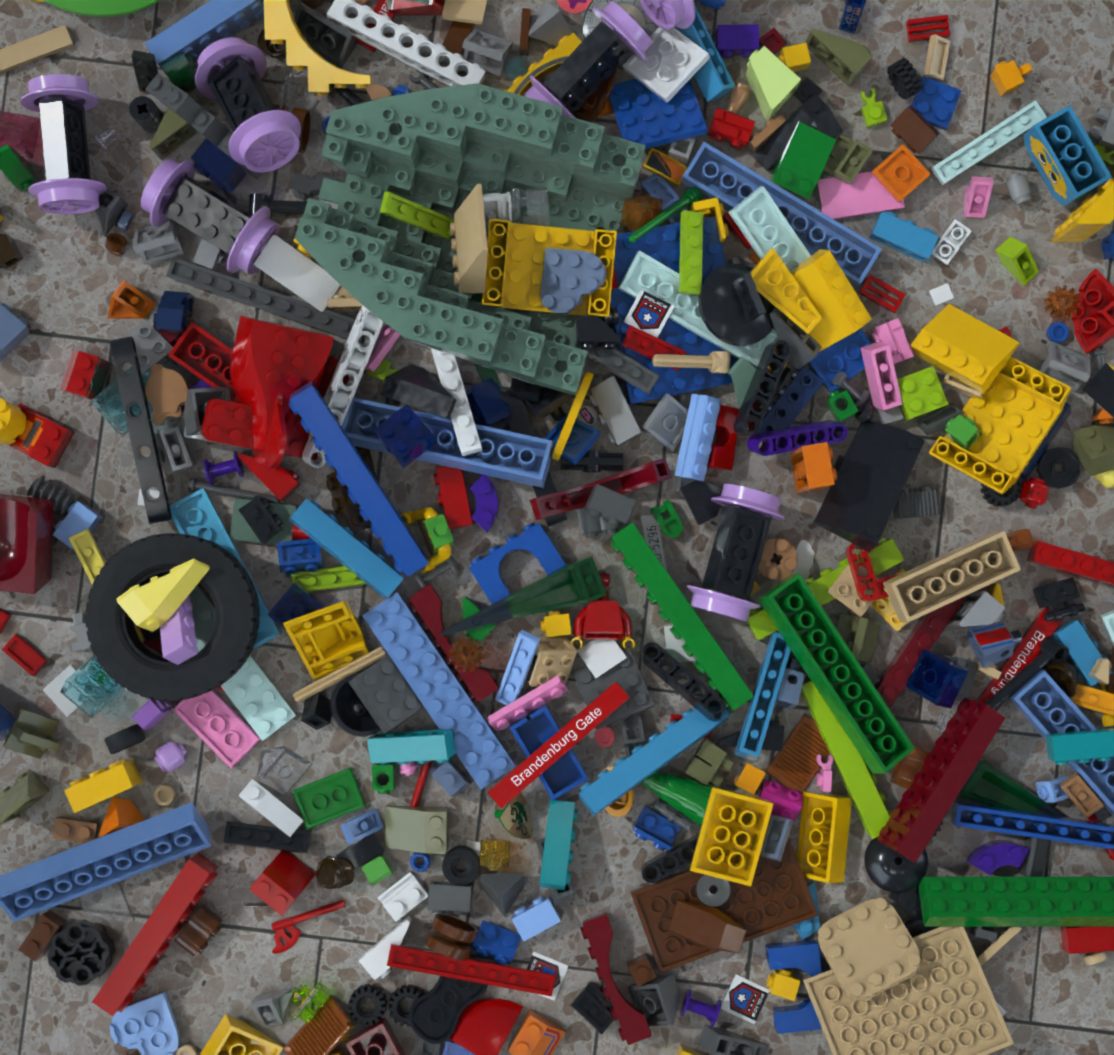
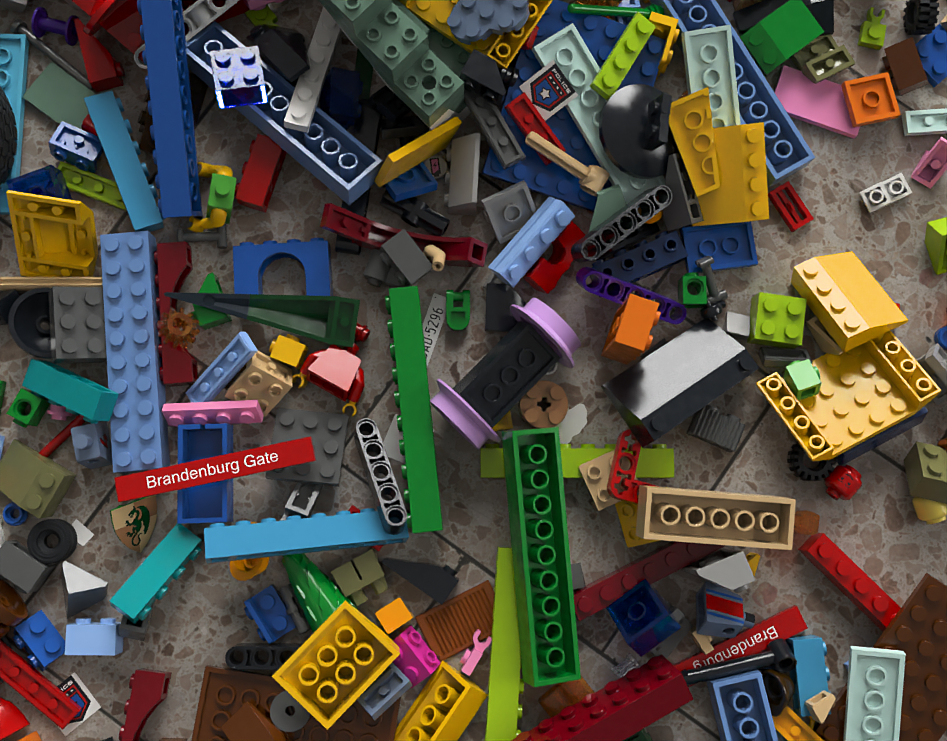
camera: 20 degrees right, 5 degrees down
black bracket [239,495,284,544] -> none
dark purple brick [470,475,499,533] -> none
clear yellow brick [480,838,510,871] -> none
white sticker [577,639,627,678] -> none
coral tile [594,726,615,747] -> none
red tile [722,210,752,251] -> none
dark azure brick [734,632,791,761] -> none
sand blue torso [775,658,805,709] -> none
olive bracket [836,613,880,663] -> none
bright pink brick [861,341,902,411] -> none
dark azure brick [869,211,939,263] -> none
bright pink brick [872,318,914,365] -> none
white sticker [929,283,954,305] -> none
black plate [1032,577,1085,622] -> none
black plate [1036,447,1080,489] -> none
none -> tan arm [423,245,446,271]

